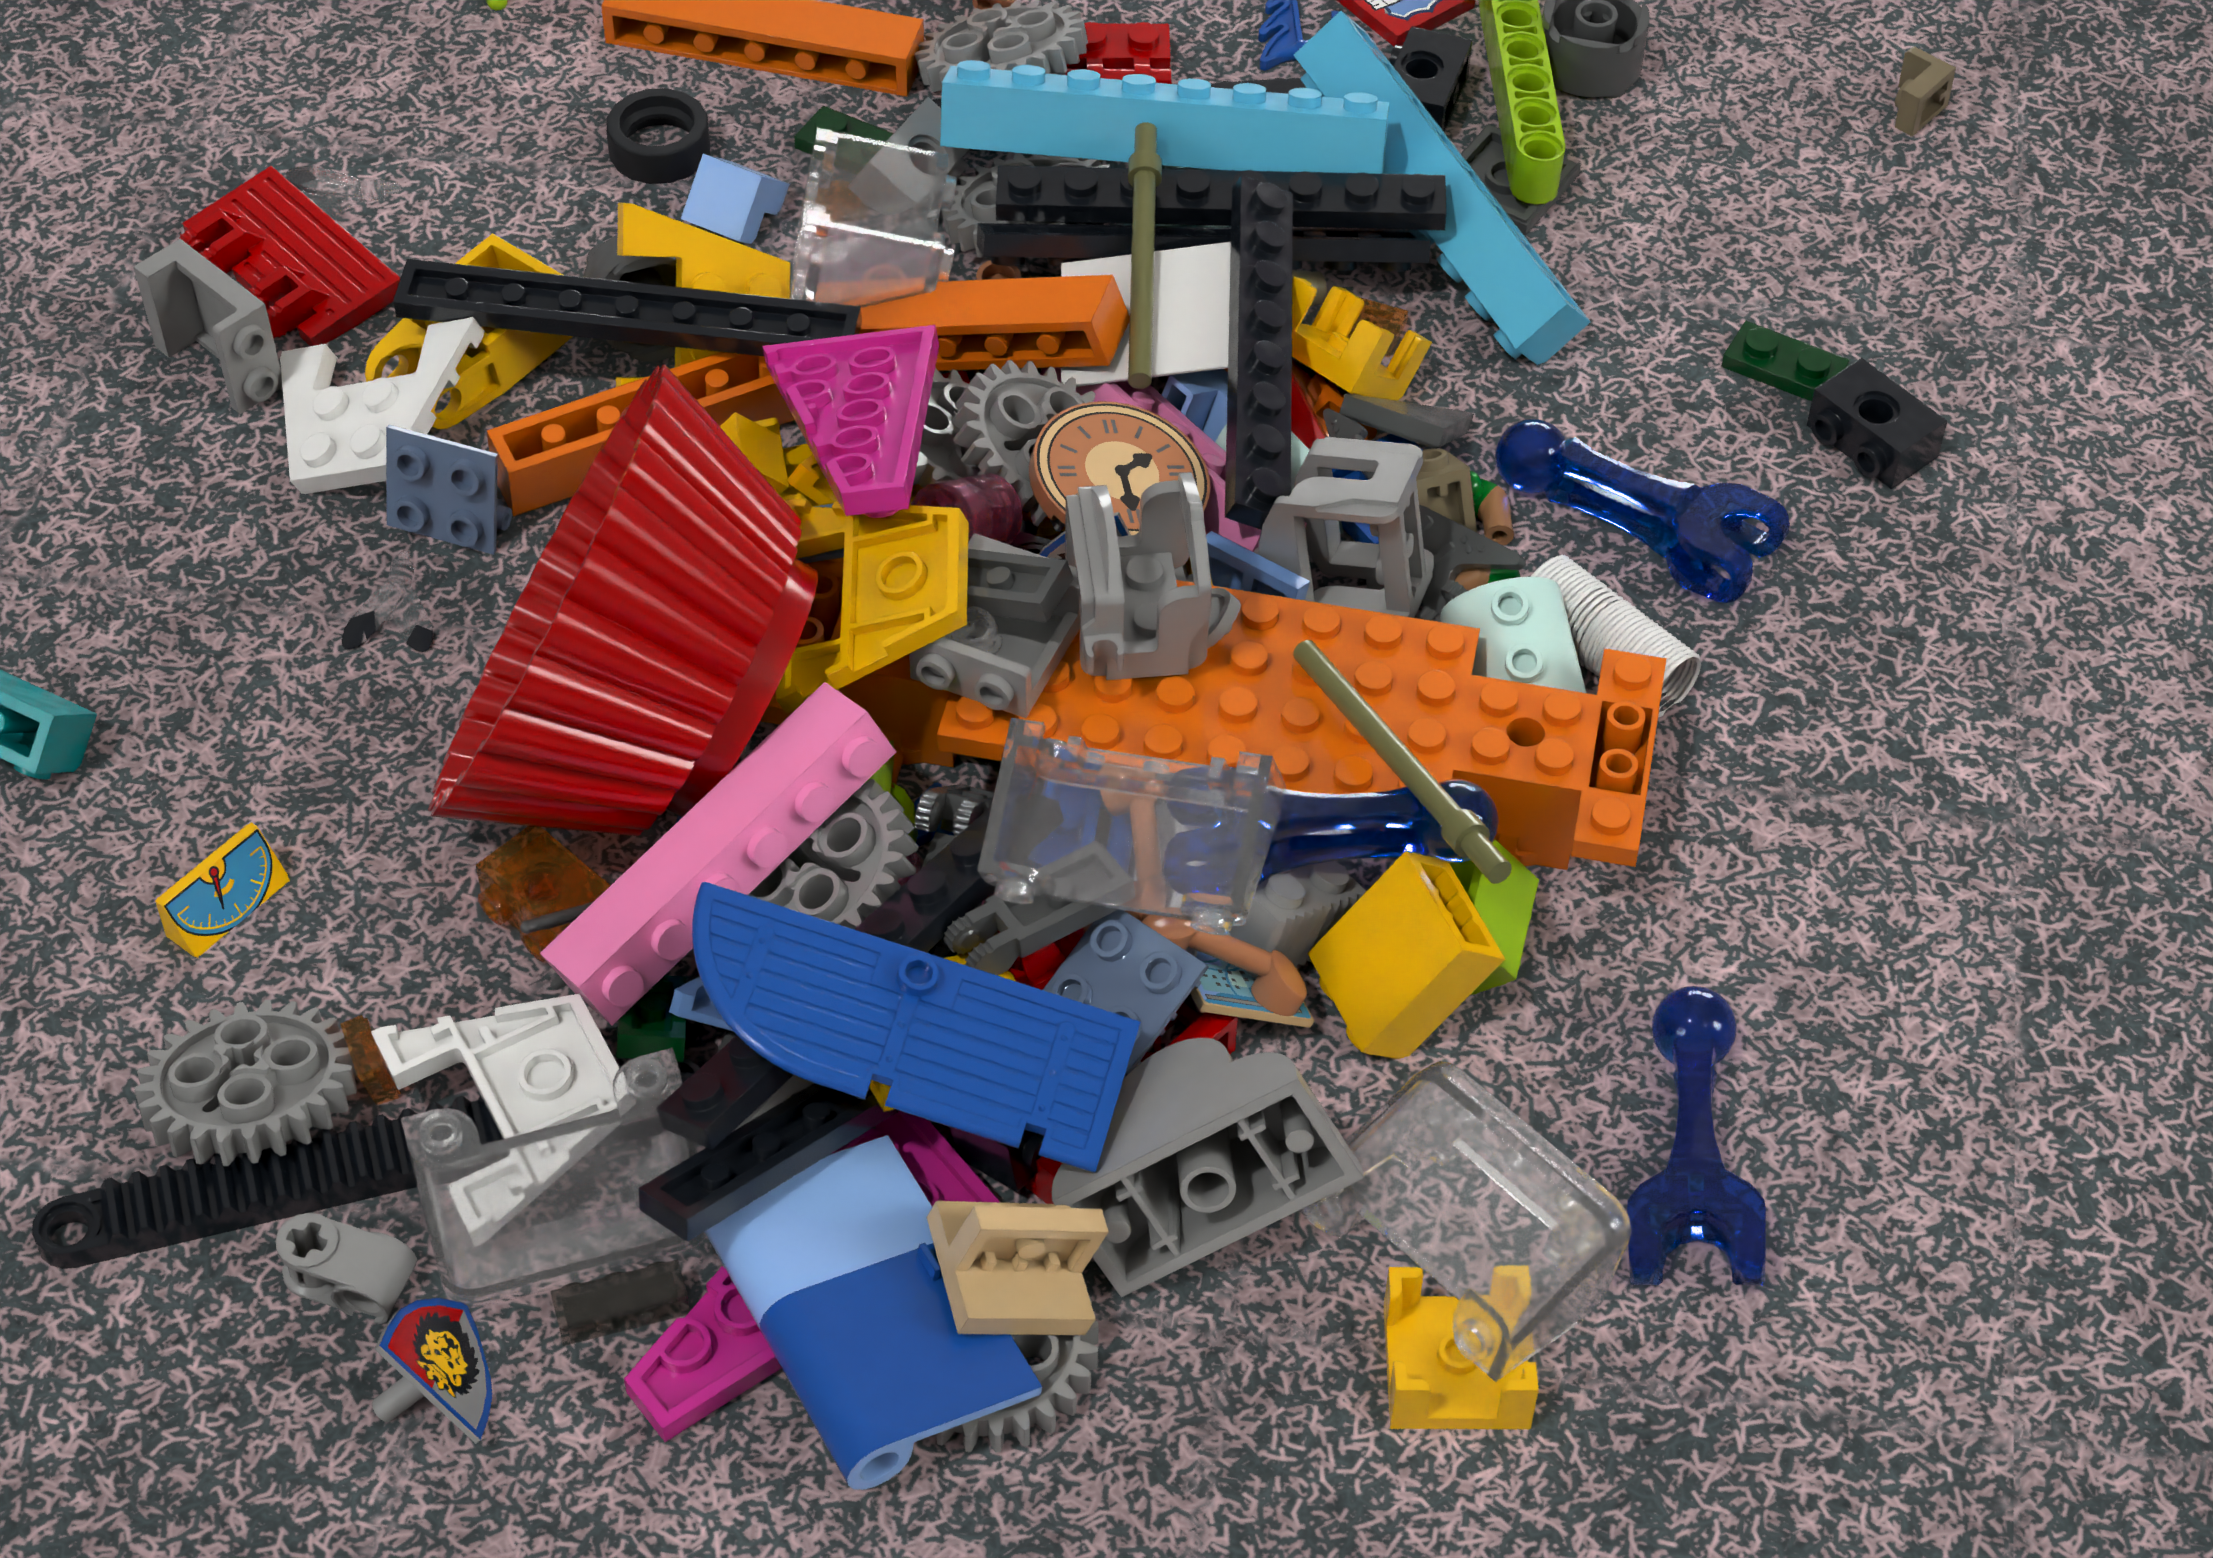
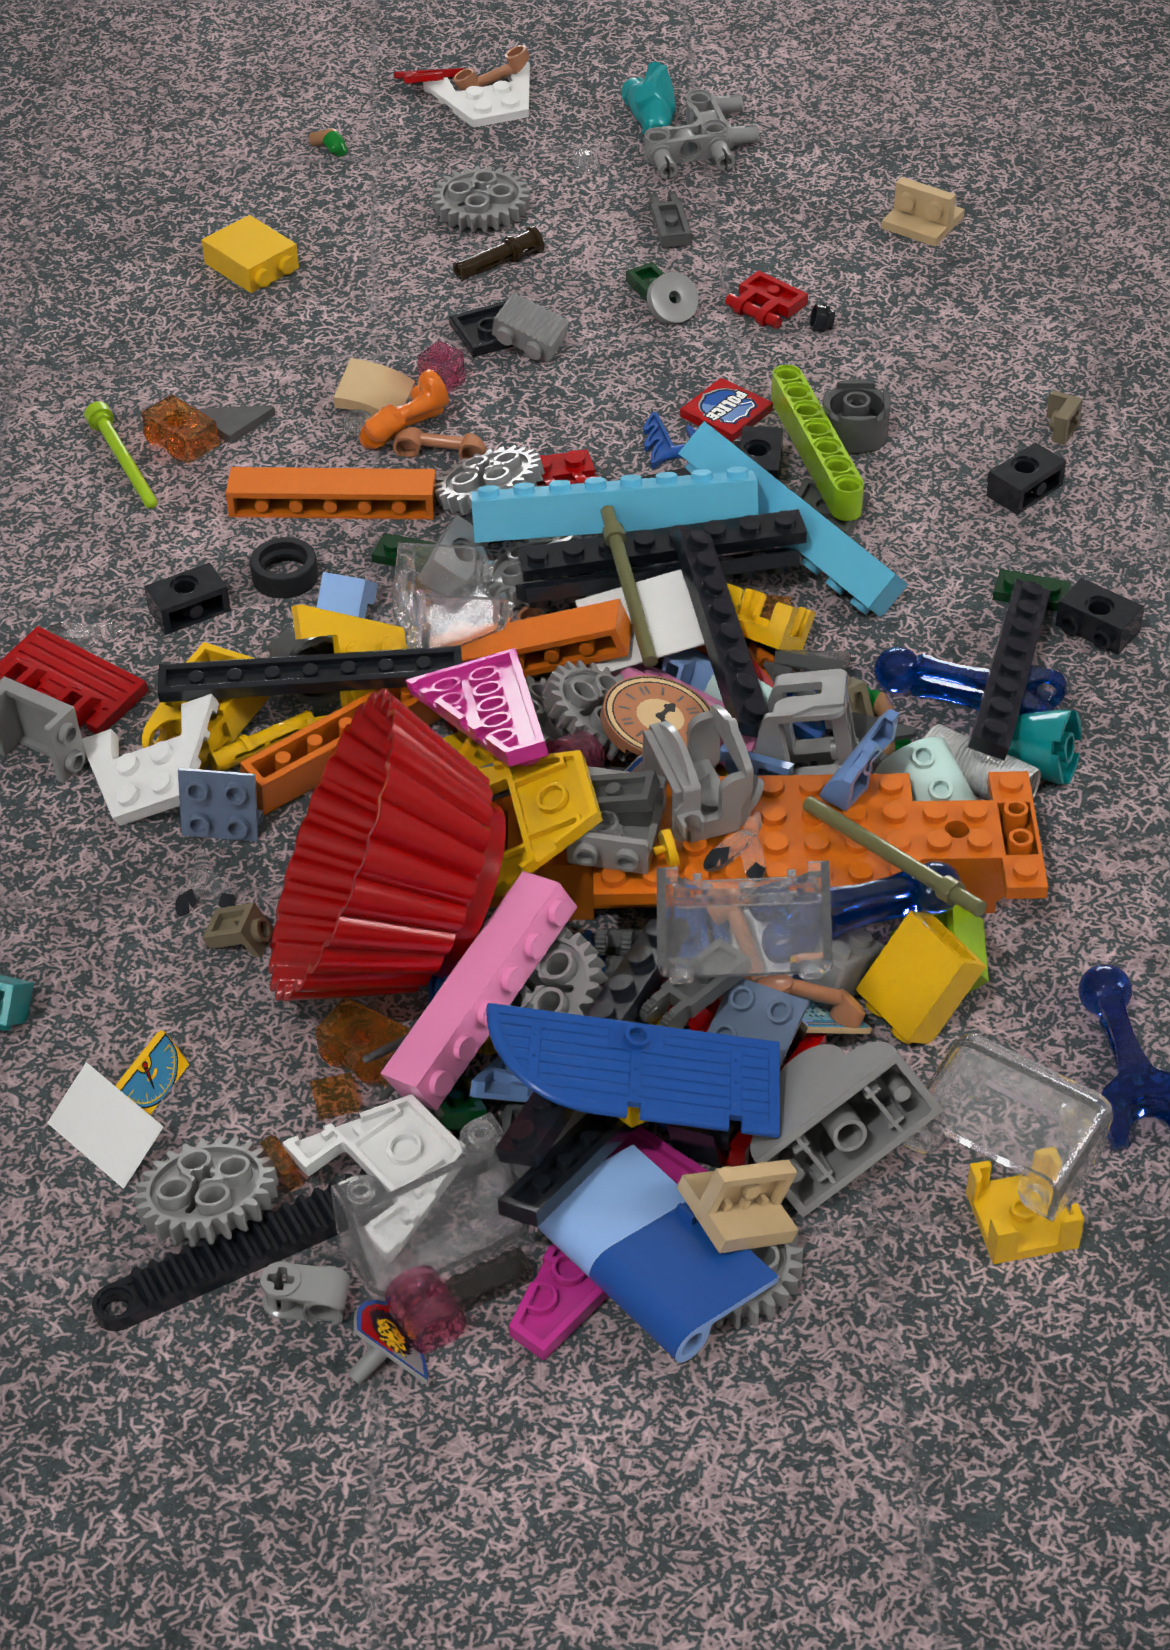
camera: 10 degrees left, 5 degrees down
none -> white sticker [47,1062,164,1189]
none -> black brick [144,562,231,635]
none -> dark tan bracket [202,902,274,957]
none -> yellow pin [207,710,314,771]
none -> clear orange tile [310,1072,361,1120]
none -> clear pink wheel [385,1265,467,1354]
none -> yellow piece [652,828,680,868]
none -> clear piece [703,812,766,883]
none -> medium blue slope [819,709,899,812]
none -> black plate [967,579,1050,761]
none -> black brick [986,442,1066,515]
none -> teal cone [1008,709,1082,785]

